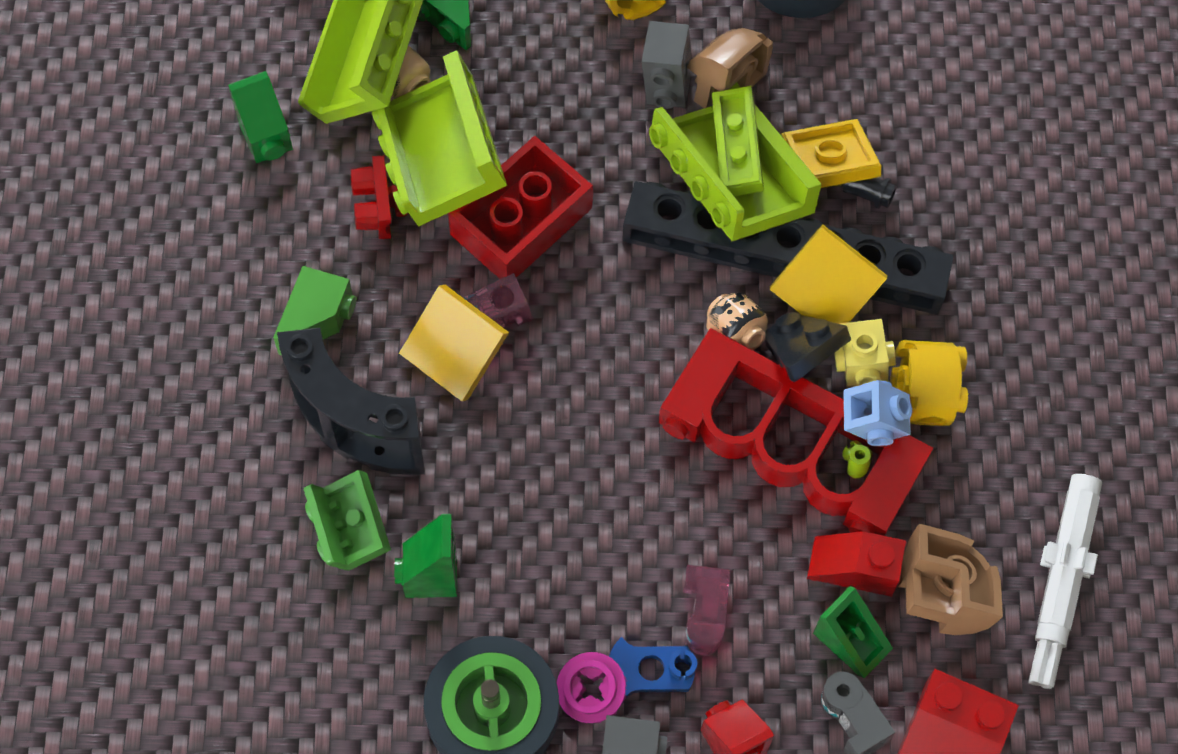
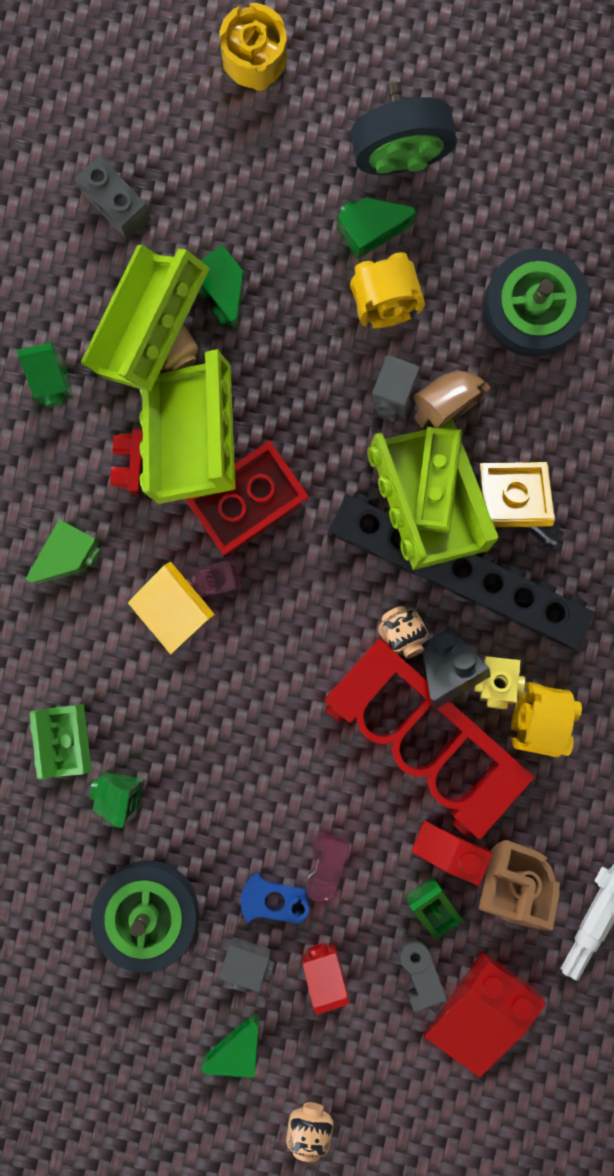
camera: 10 degrees right, 20 degrees up
black window [277,328,425,475] -> none
dark pink gear [557,652,627,723] -> none
yellow tile [770,224,887,324] -> none
lime arm [842,441,873,478] -> none
light blue brick [844,380,912,446] -> none

